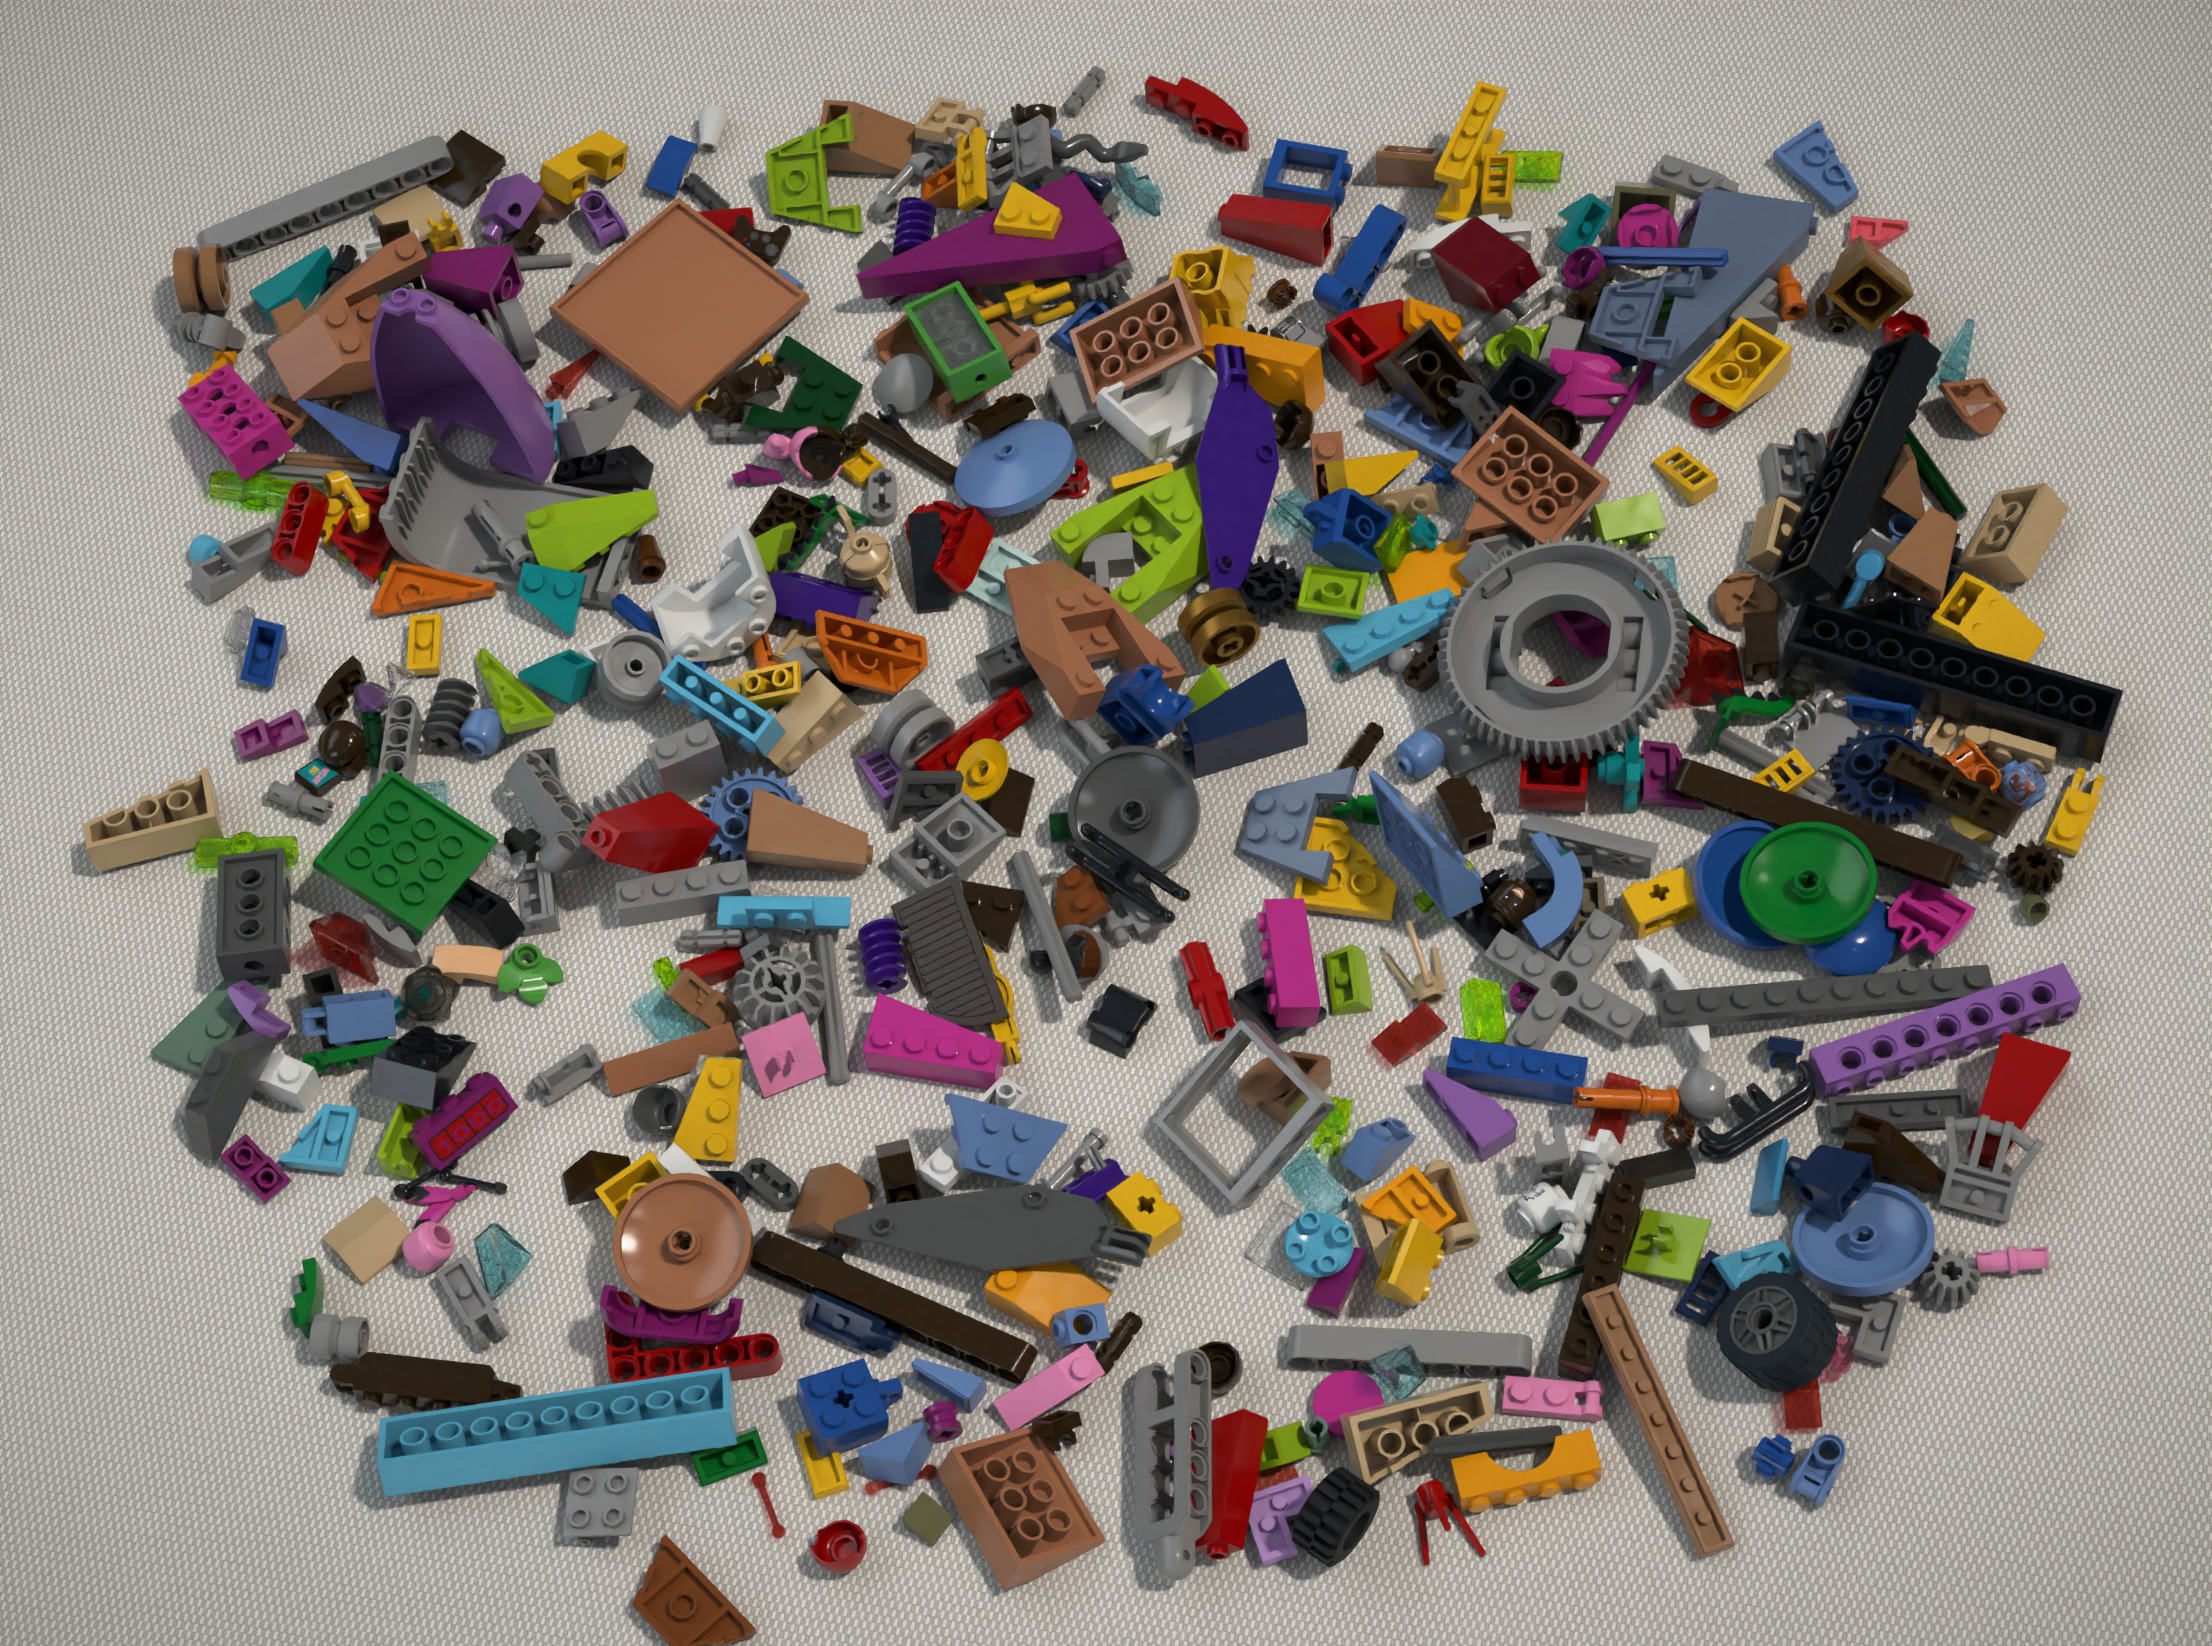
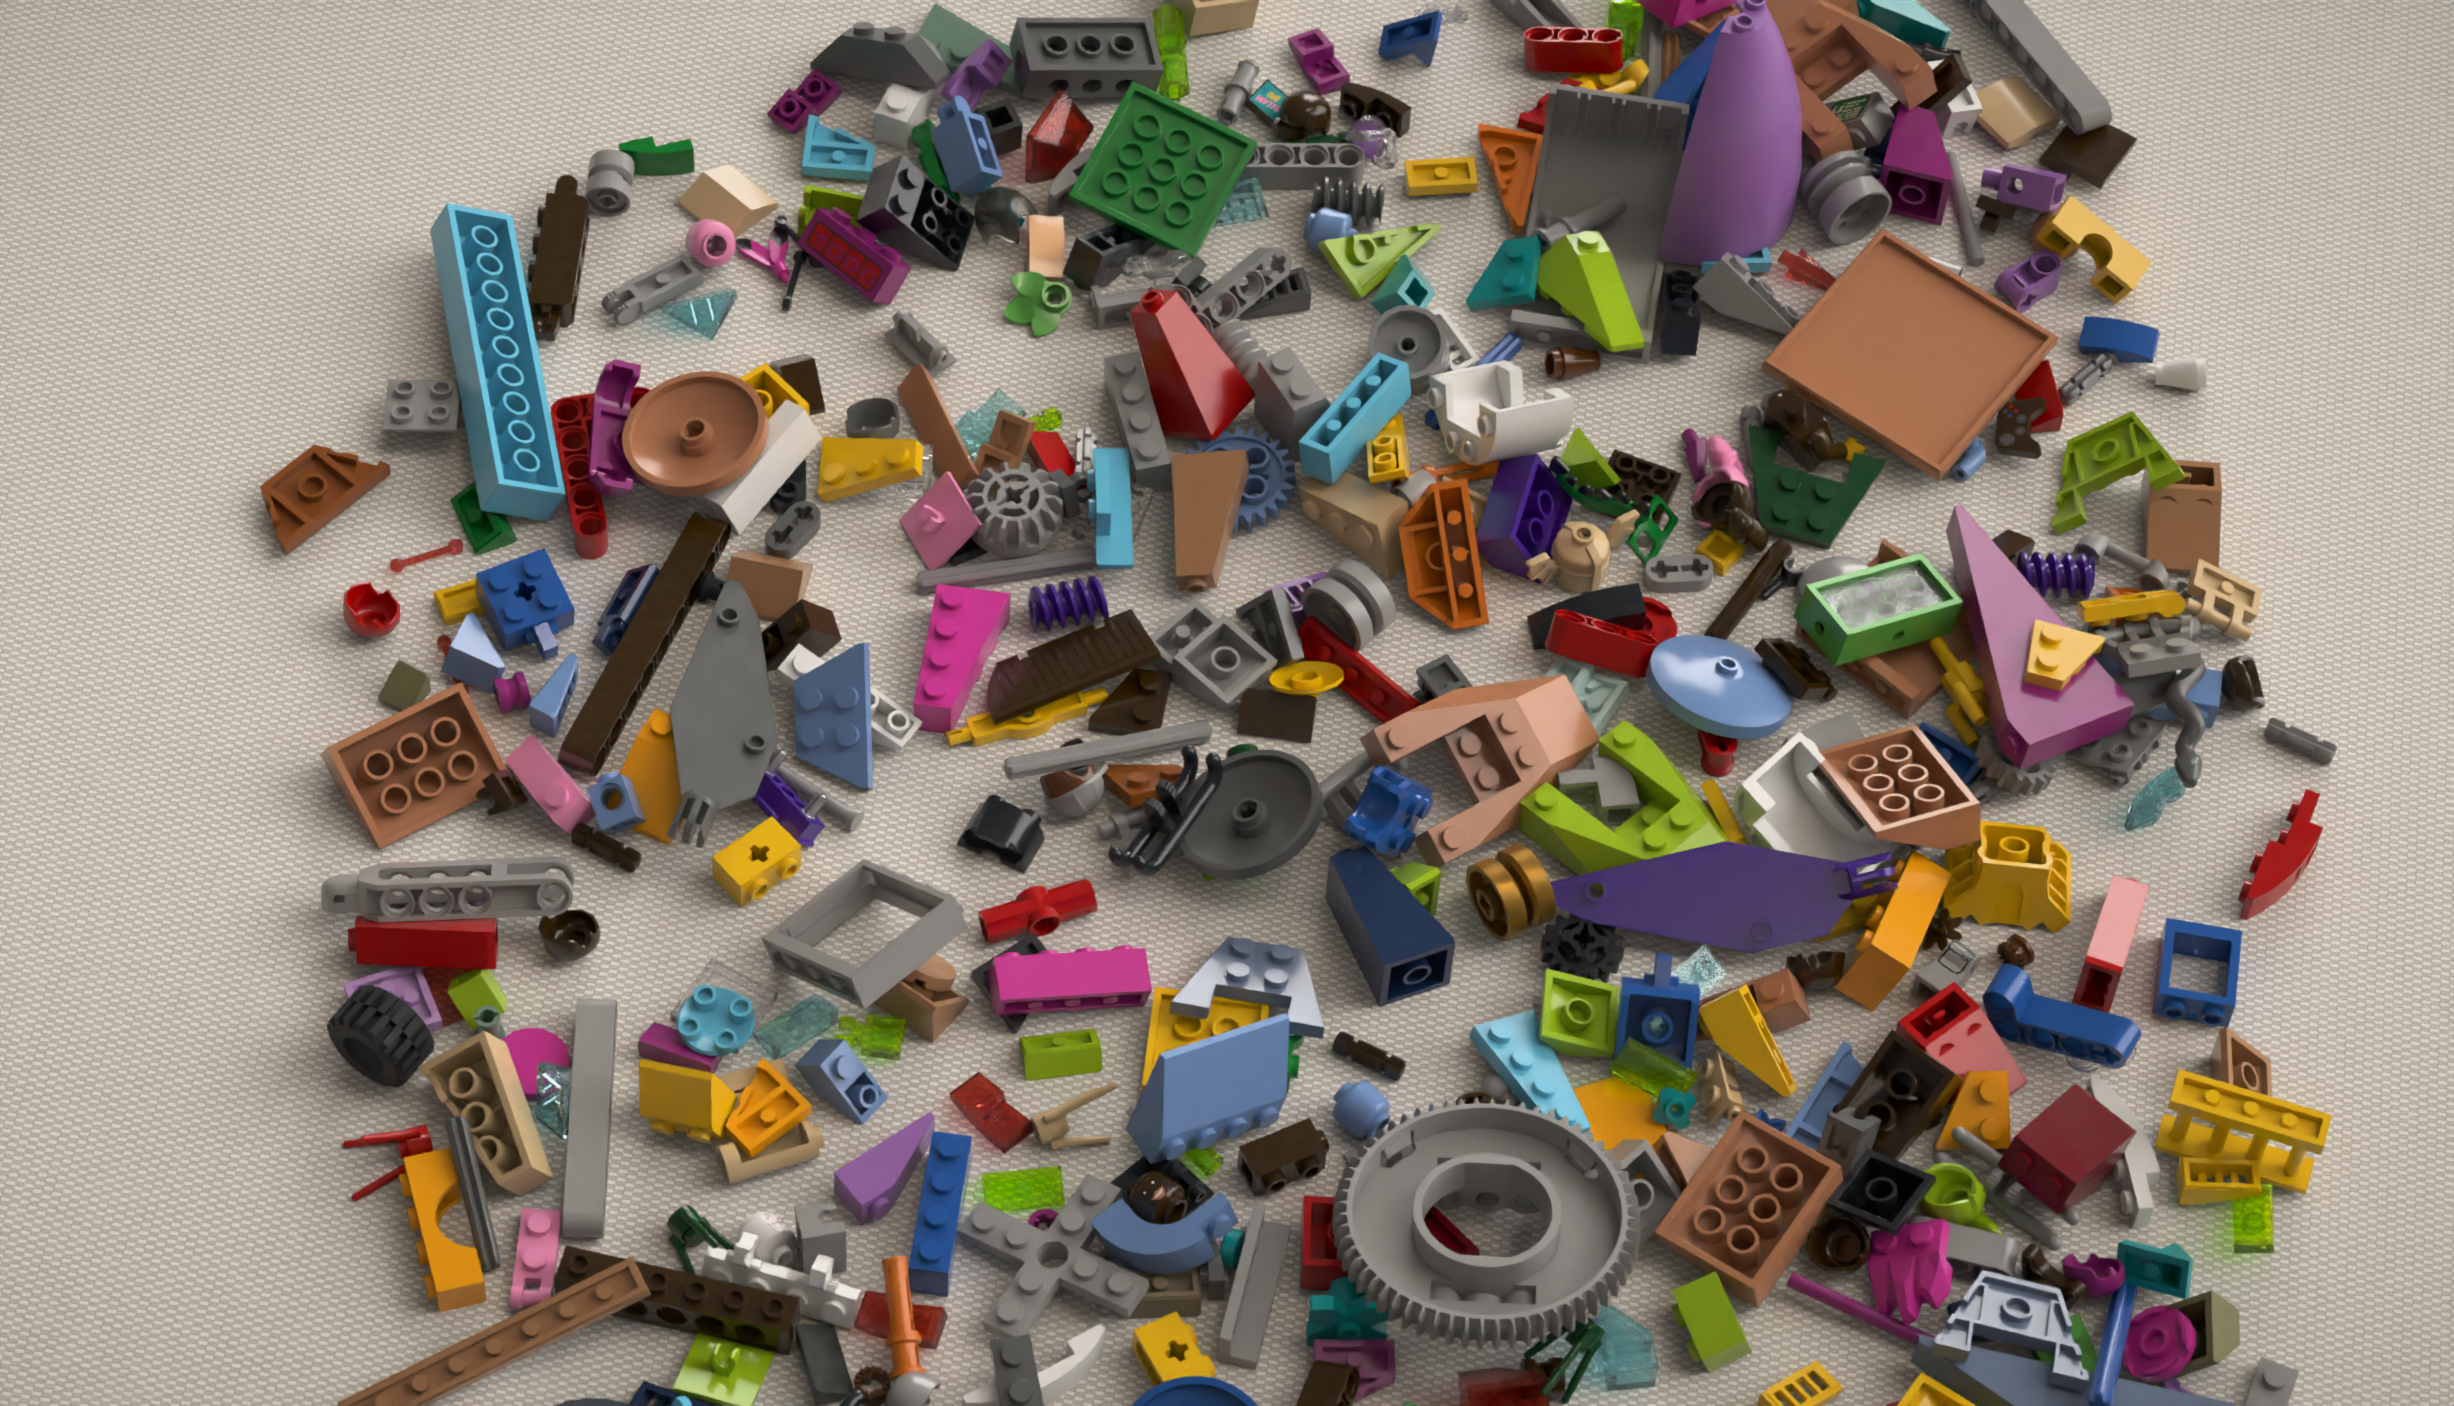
camera: 75 degrees right, 5 degrees down
yellow plate [427,210,465,254] -> none
dark blue arm [1068,170,1112,198] -> none

